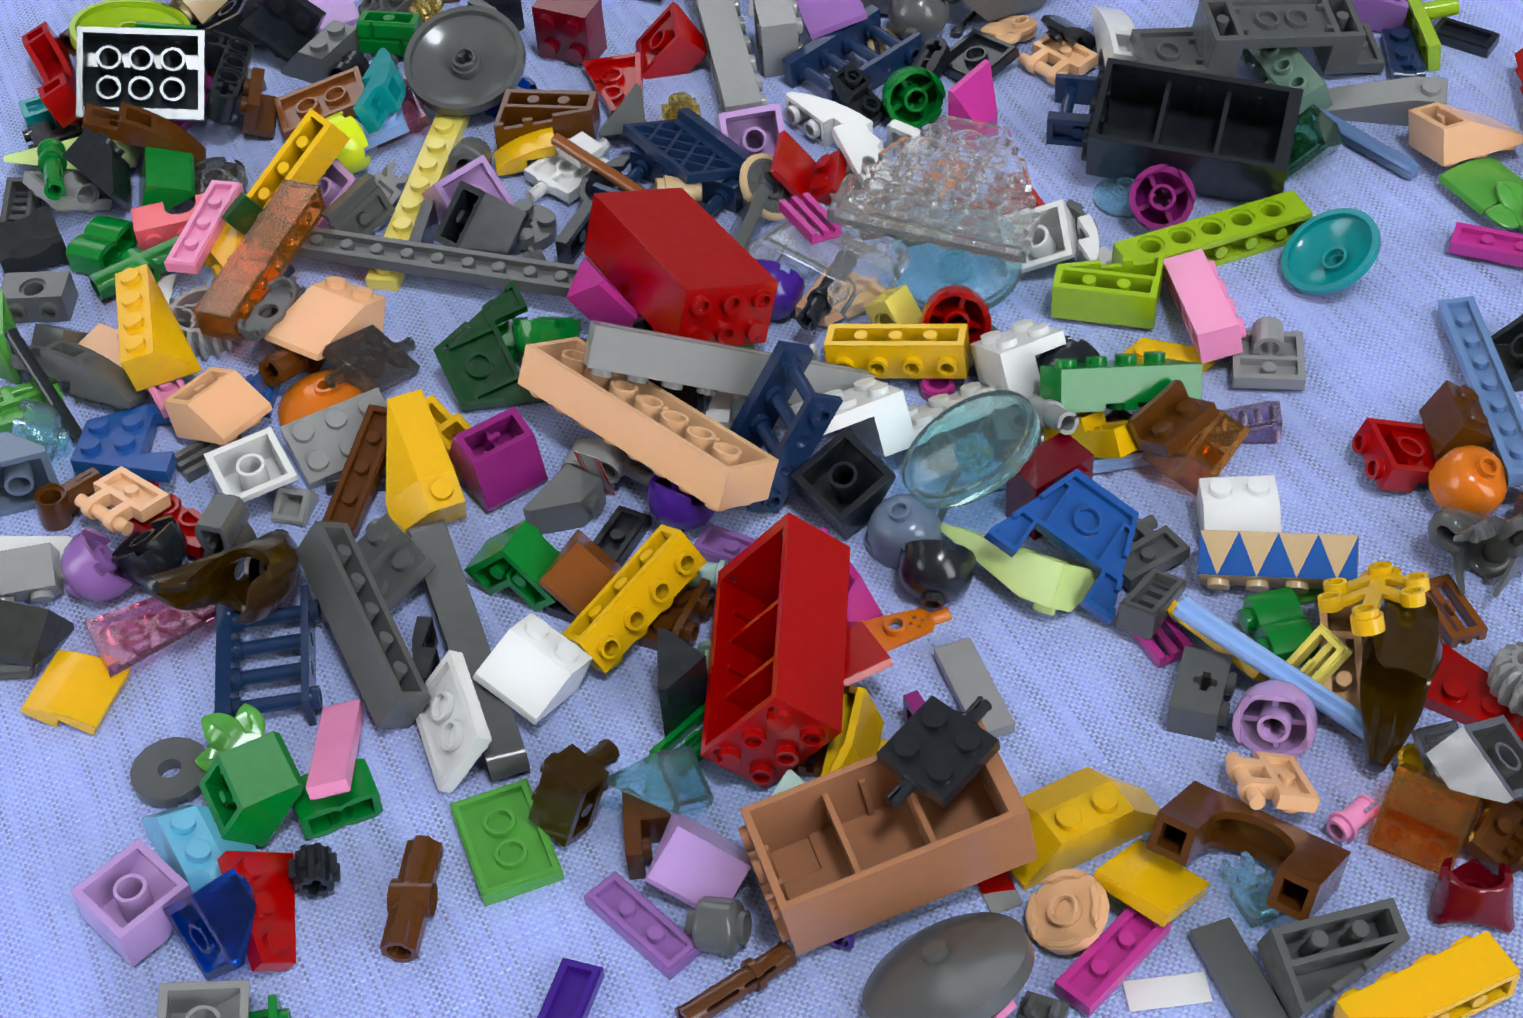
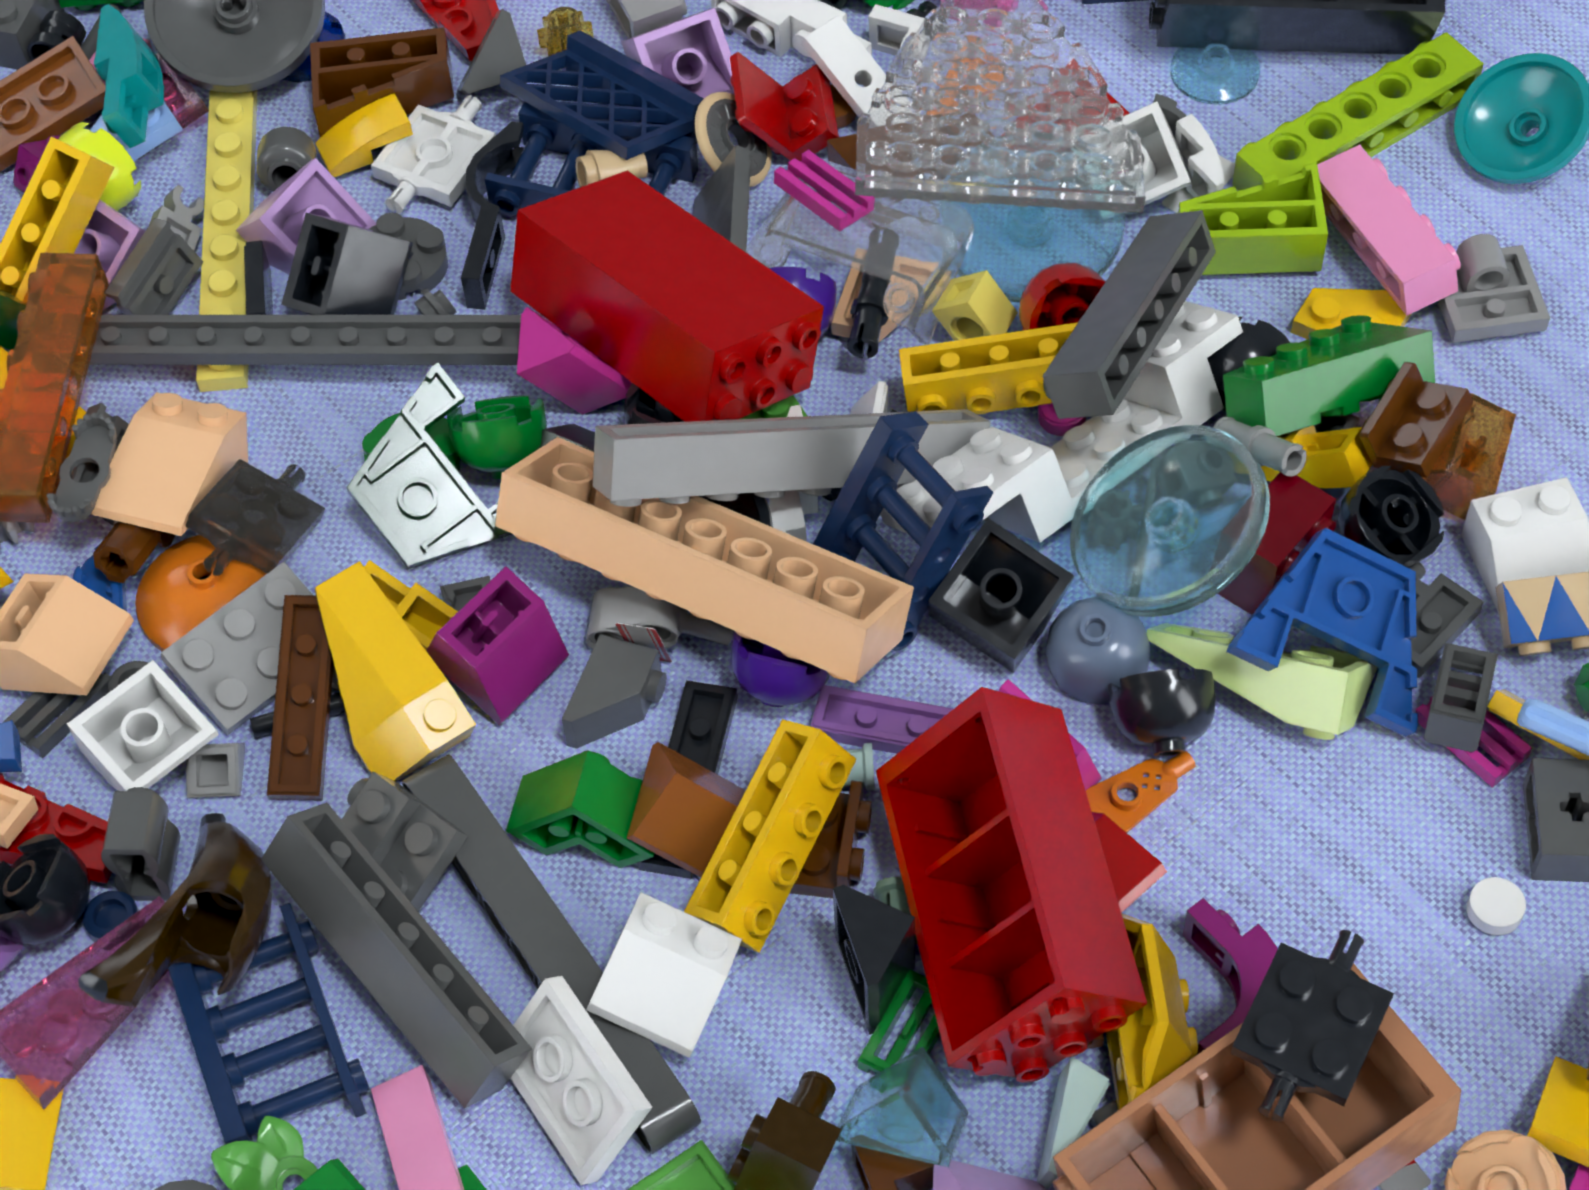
camera: 15 degrees left, 10 degrees up
black slope [412,616,440,683] -> none
dark orange bar [551,133,647,191] -> none
white tile [559,131,604,169] -> none
light grey tile [934,637,1015,738] -> none
yellow wedge [1009,766,1160,891] -> none
magenta cylinder [1128,164,1196,231] -> none
clear purple slope [1205,401,1283,444] -> none
none -> dark grey brick [1042,210,1216,419]
none -> black cylinder [1338,466,1444,568]
none -> white tile [1467,877,1526,935]

